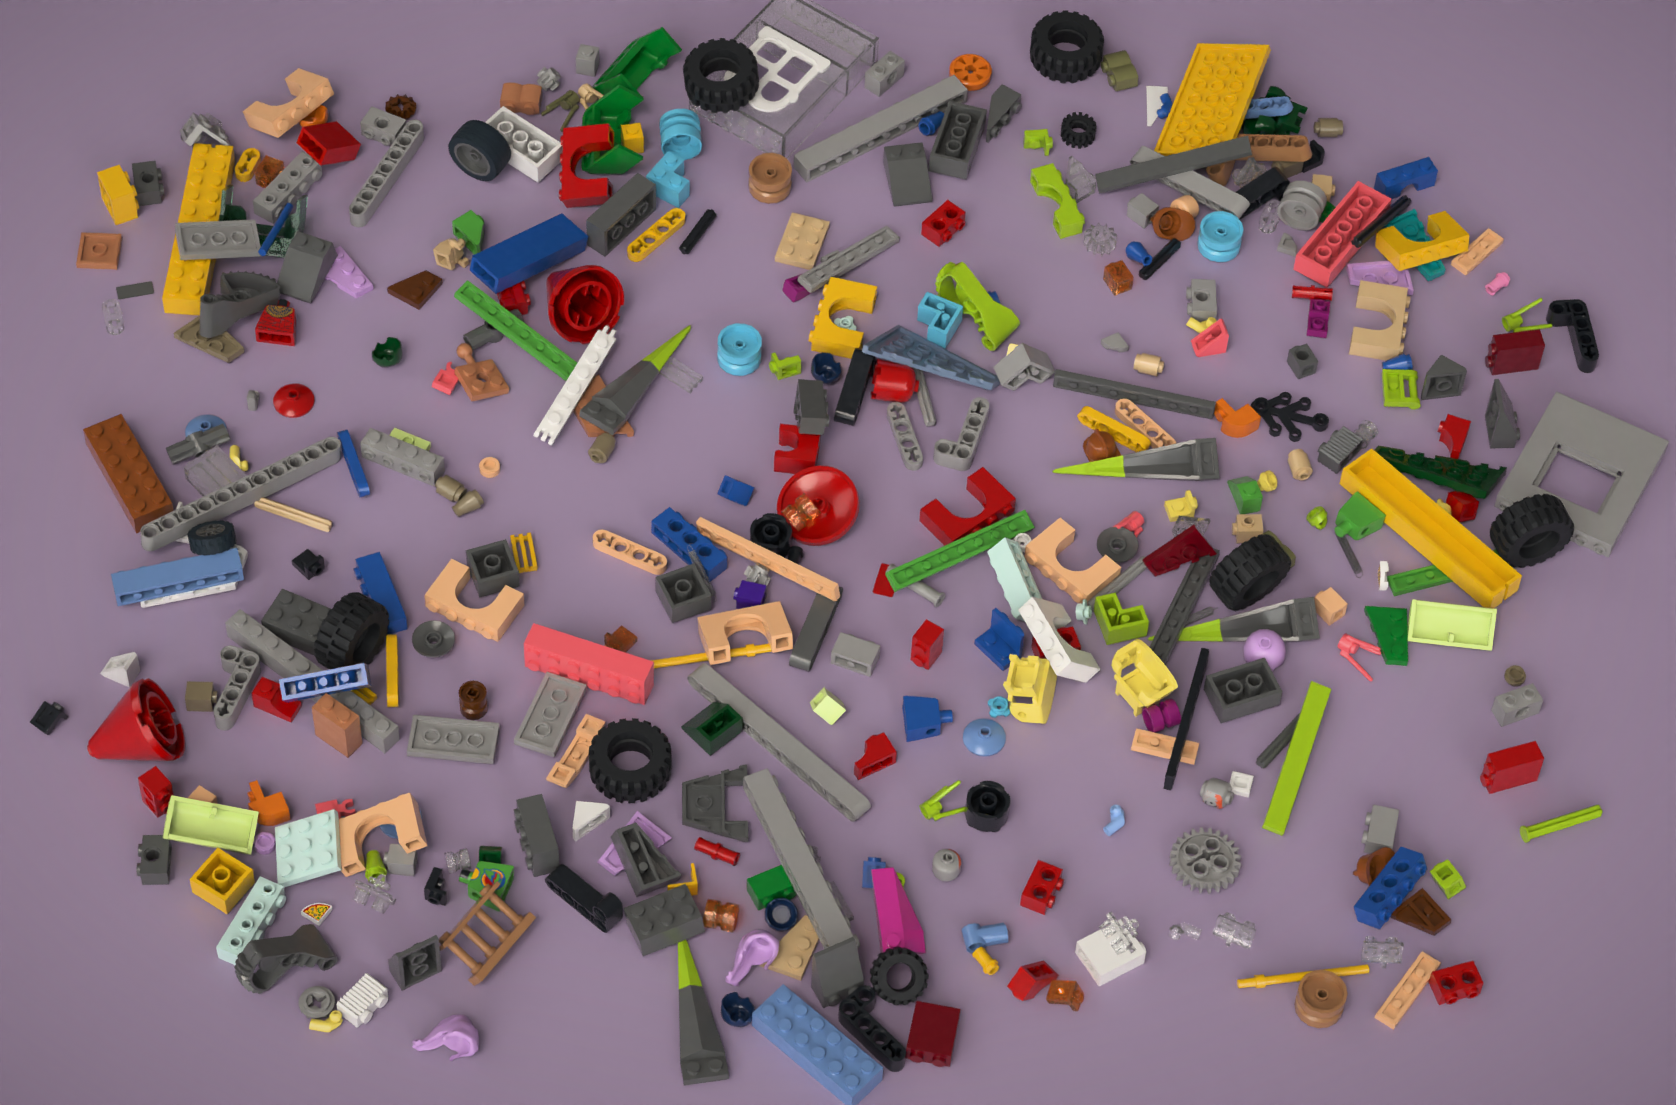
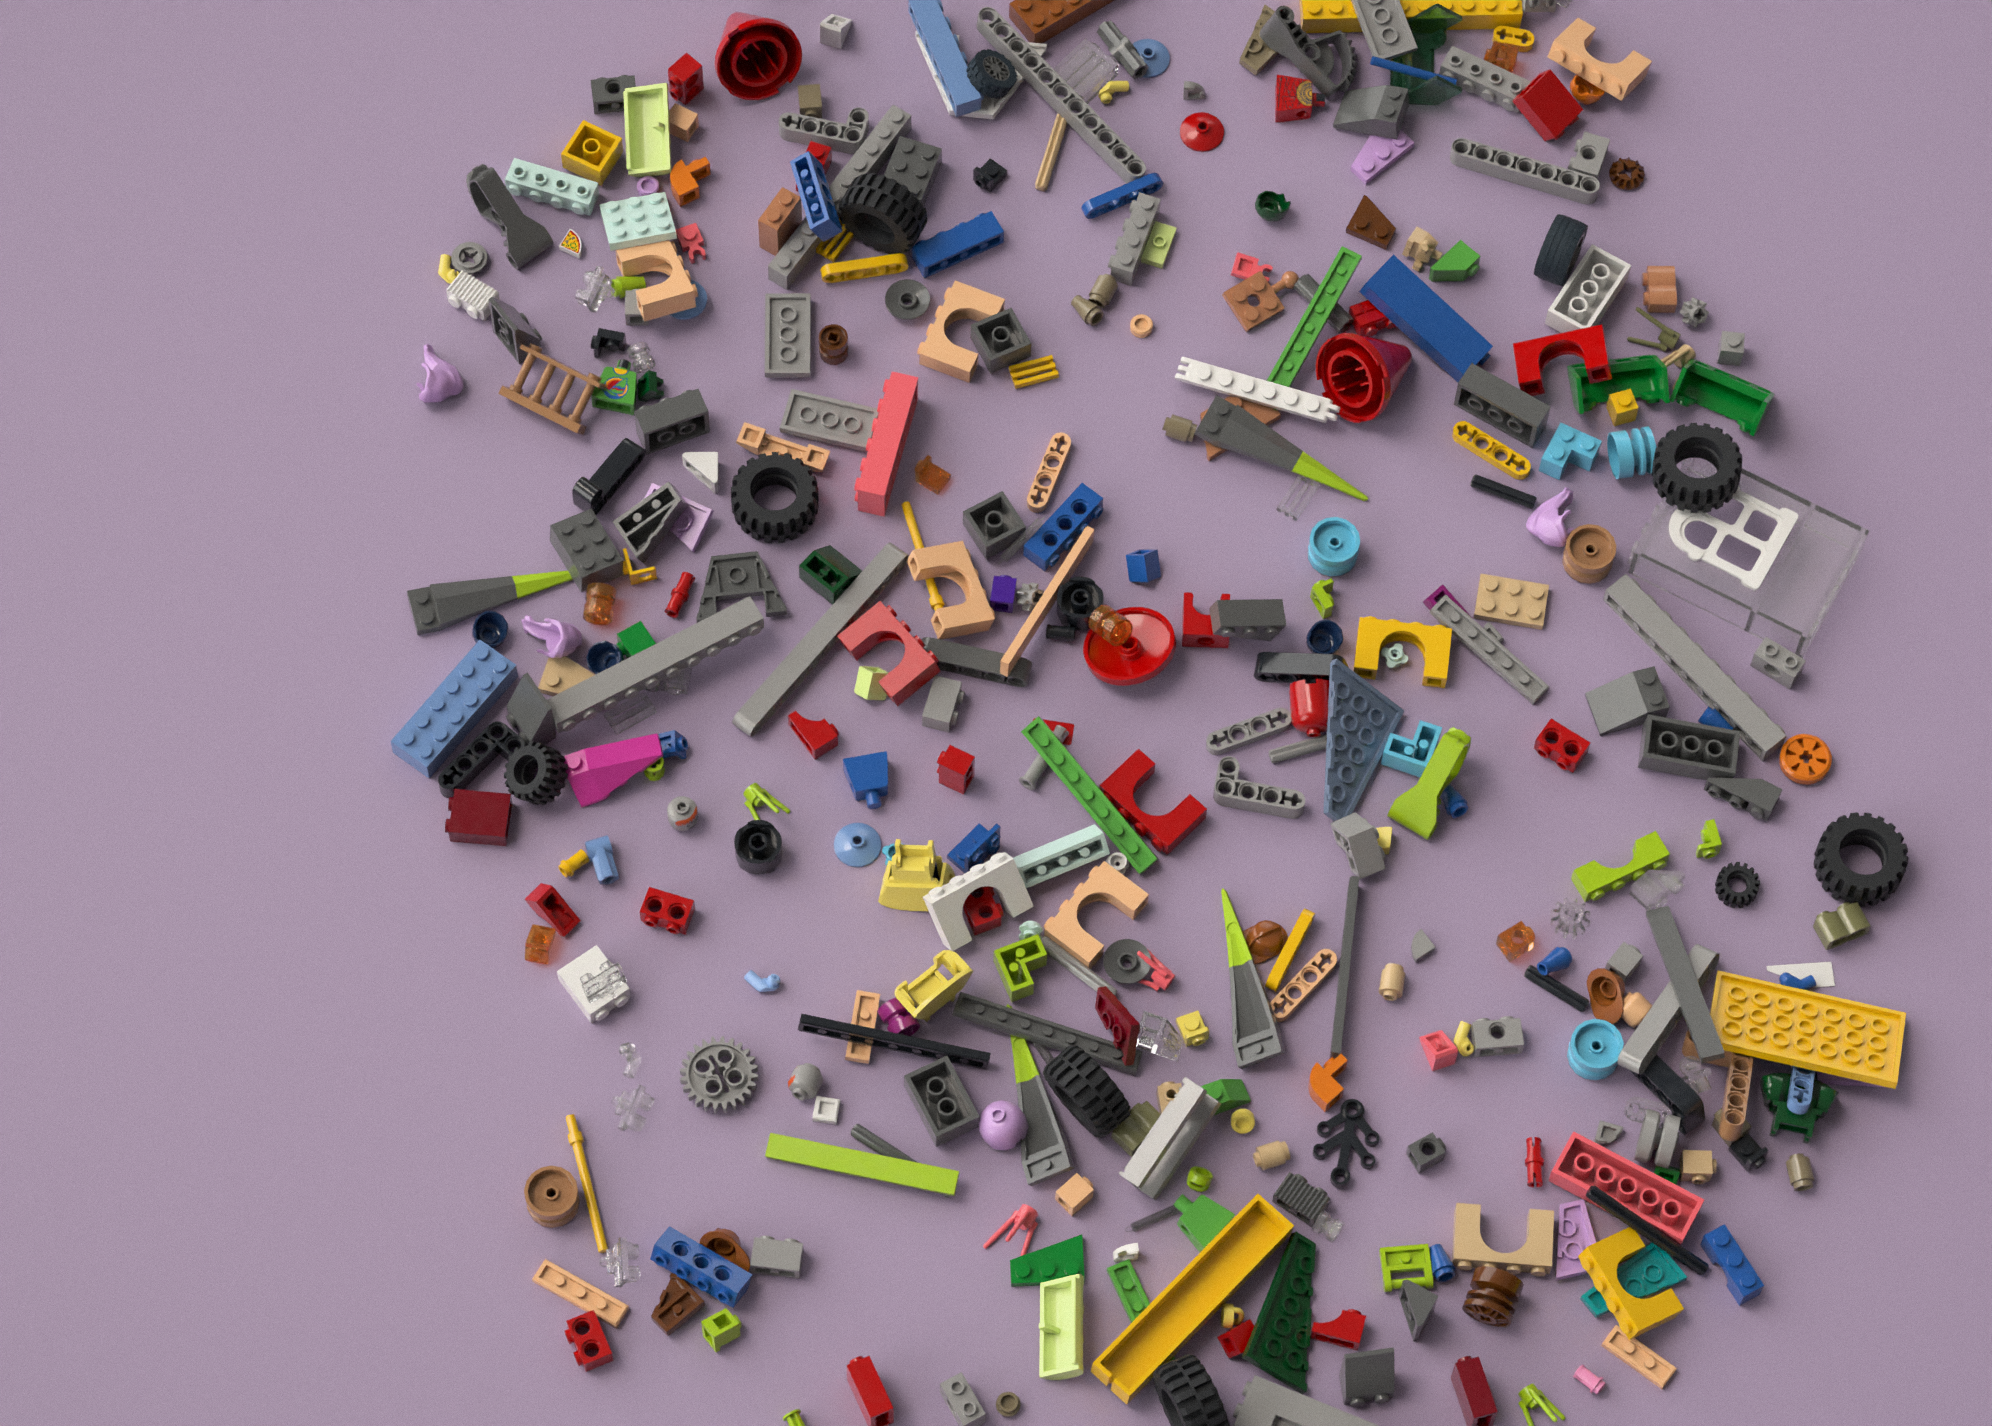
camera: 85 degrees right, 10 degrees up
magenta slope [1306,299,1330,338] -> none
none -> arch [837,601,940,707]
none -> light grey piece [1119,1077,1221,1200]
none -> reddish brown wheel [1462,1266,1524,1327]
none -> lavender piece [1526,487,1574,547]

